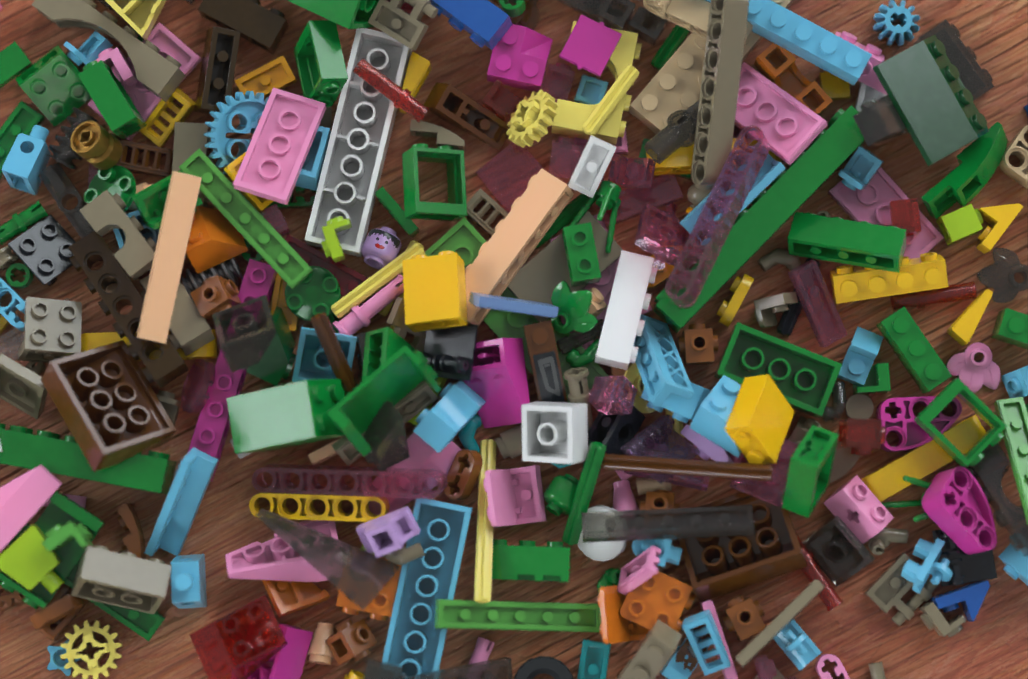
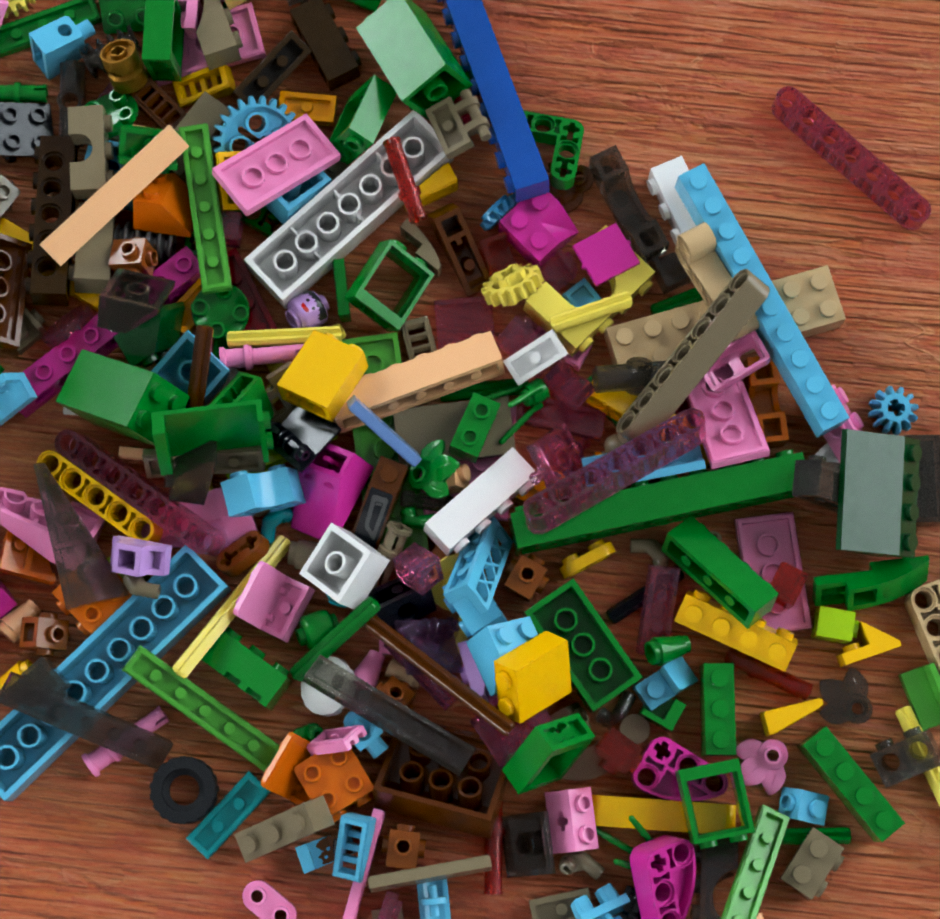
camera: 30 degrees right, 5 degrees down
lime bracket [321,216,352,263] -> none
dark tan bracket [754,292,798,328] -> none
yellow tile [819,72,851,100] -> none
medium azure bracket [838,146,884,191] -> none
none -> dark azure gear [480,194,517,231]
none -> green cone [644,635,691,666]
none -> bright pink piece [704,331,770,393]

